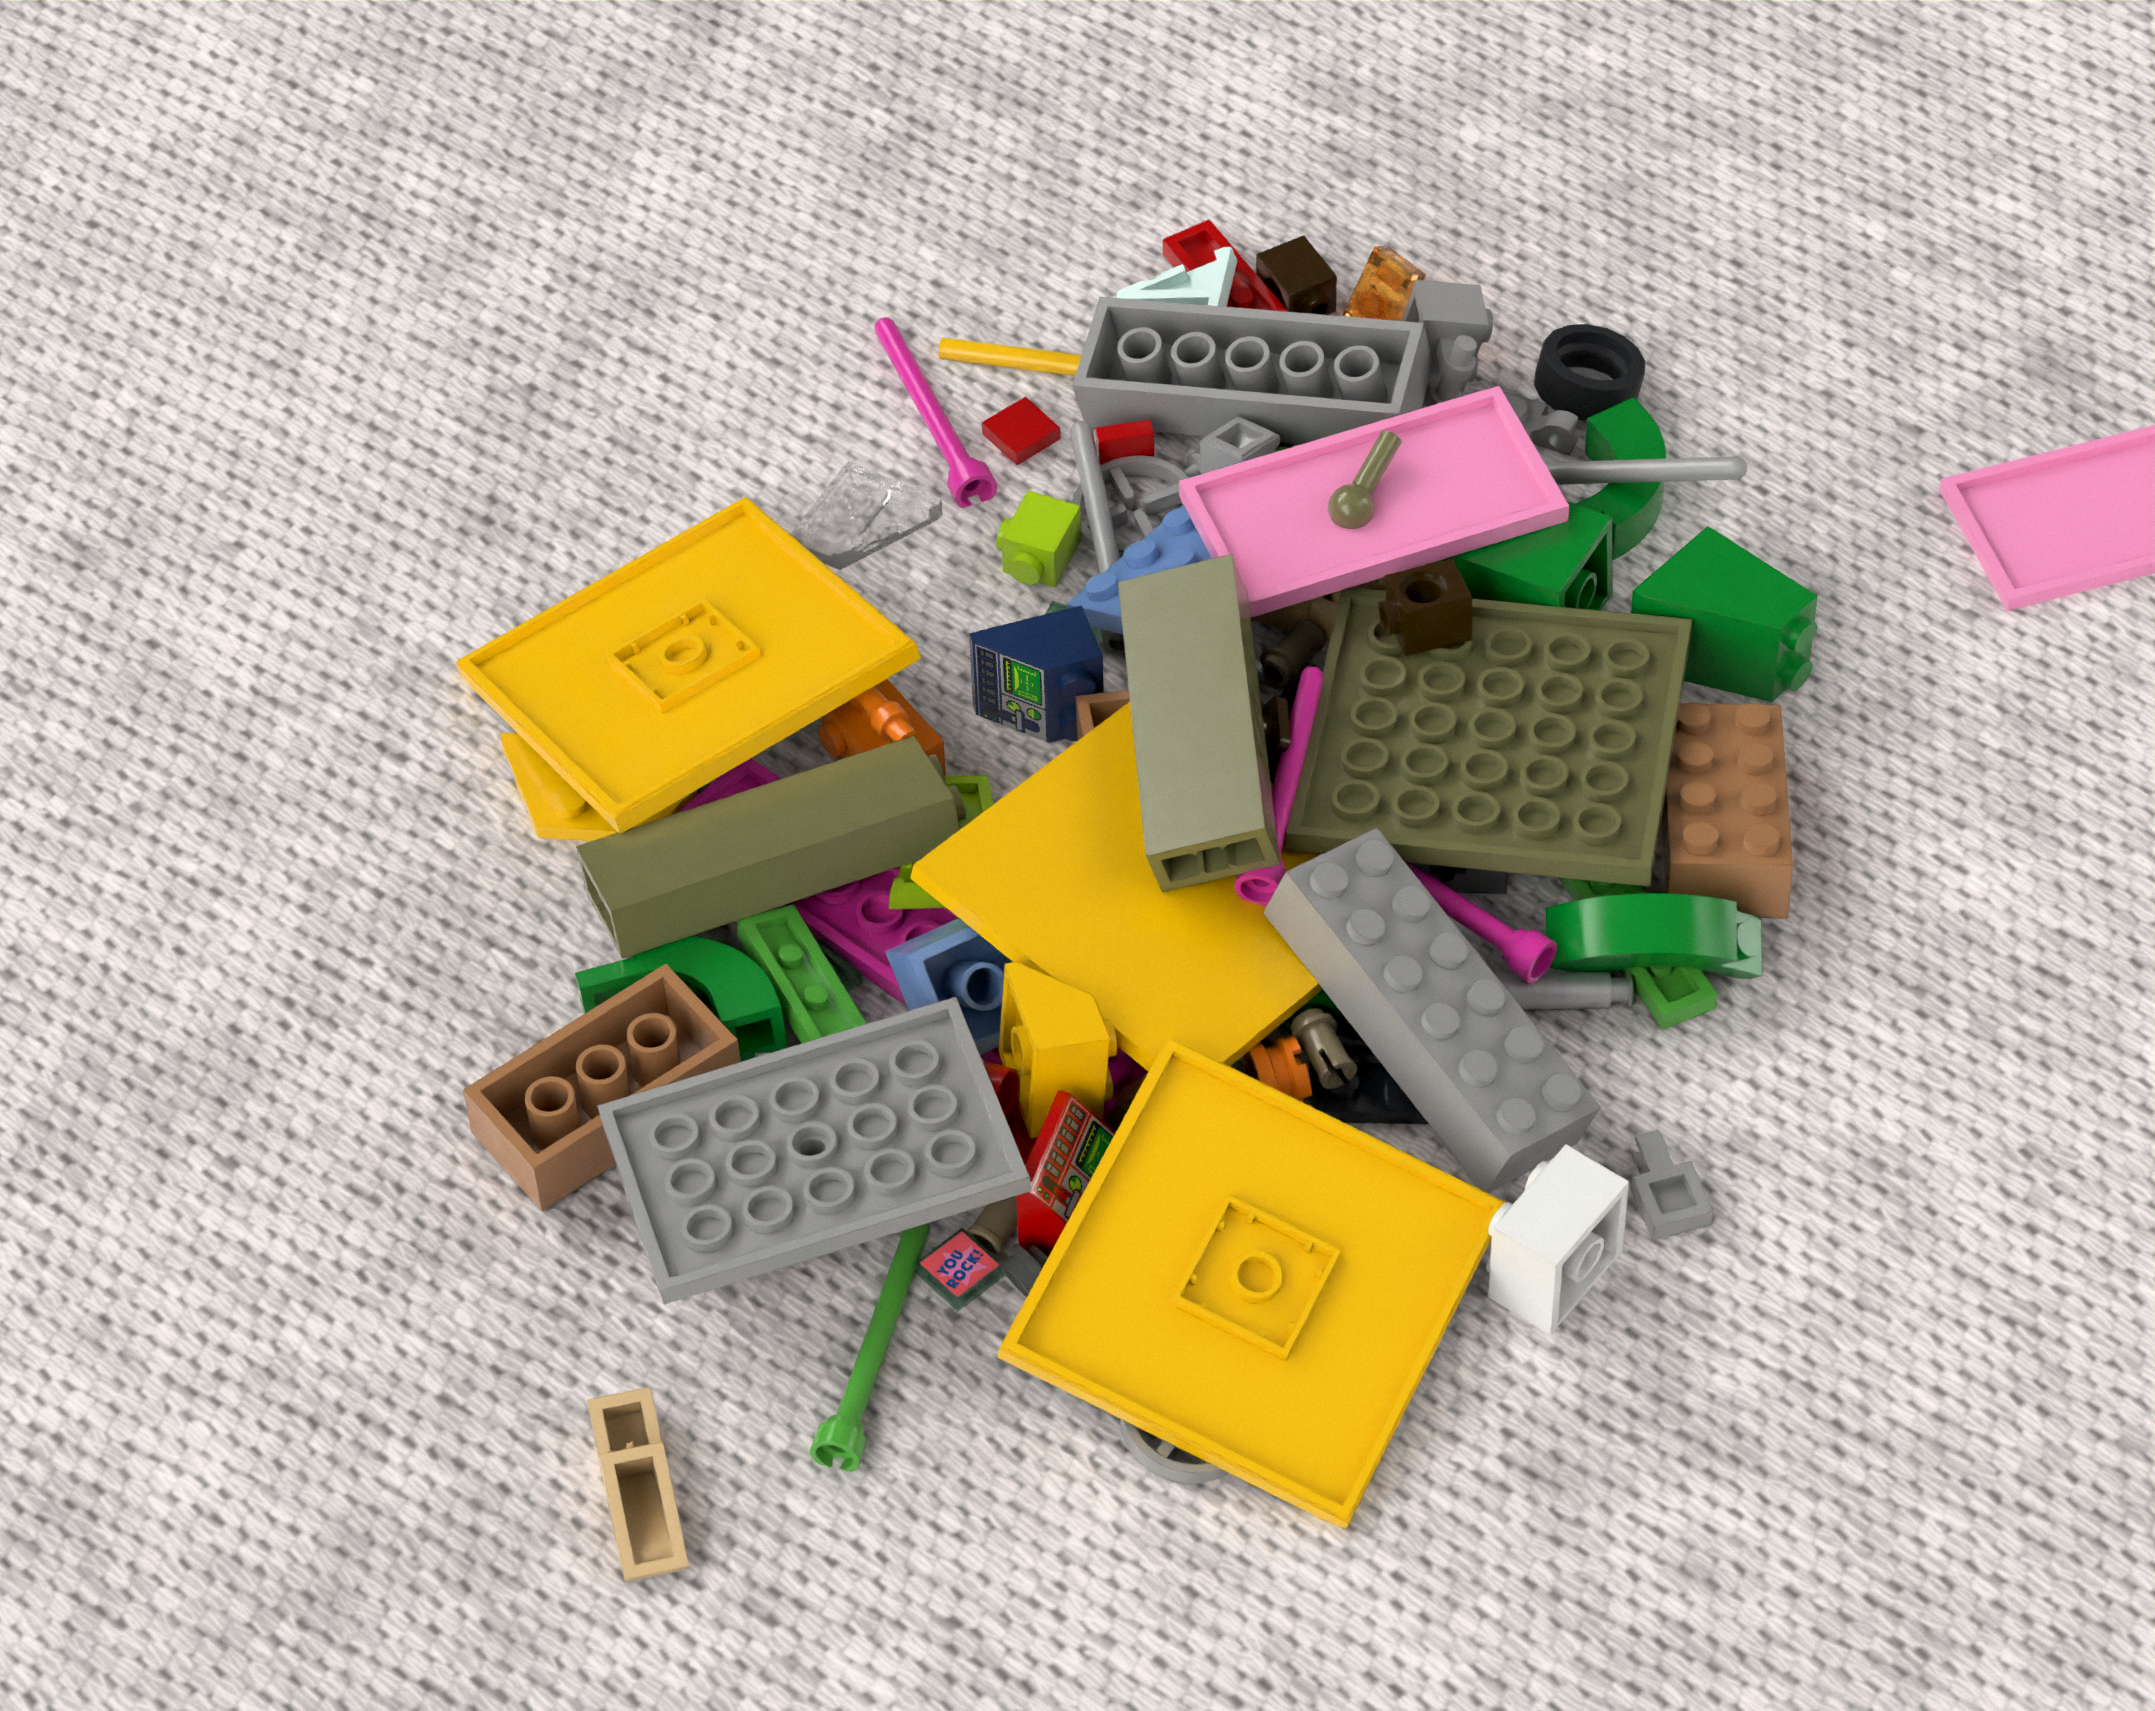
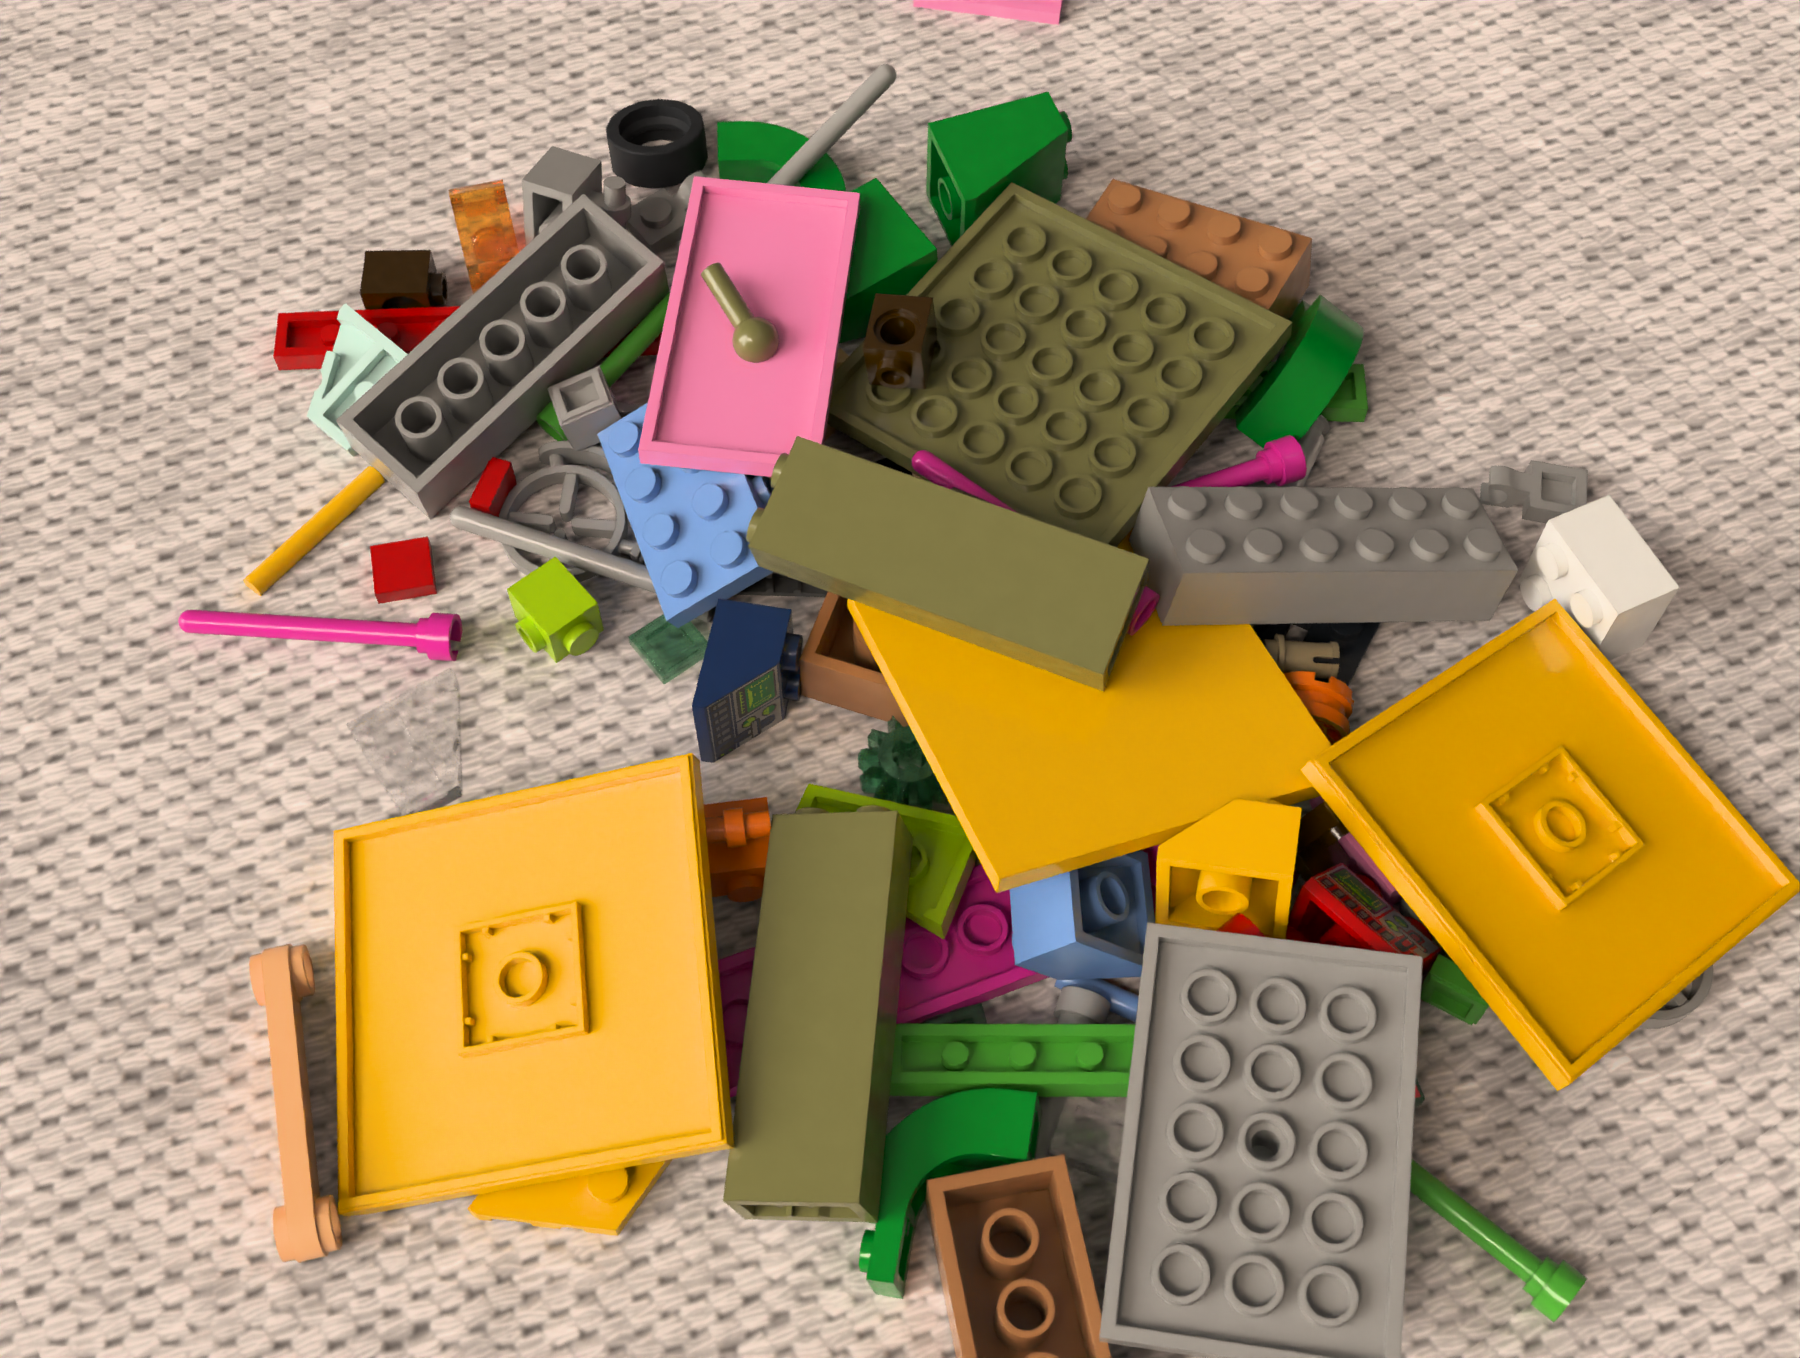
camera: 65 degrees left, 10 degrees up
dark grey plate [1000,1244,1048,1298] -> none
none -> light nougat piece [249,944,342,1263]

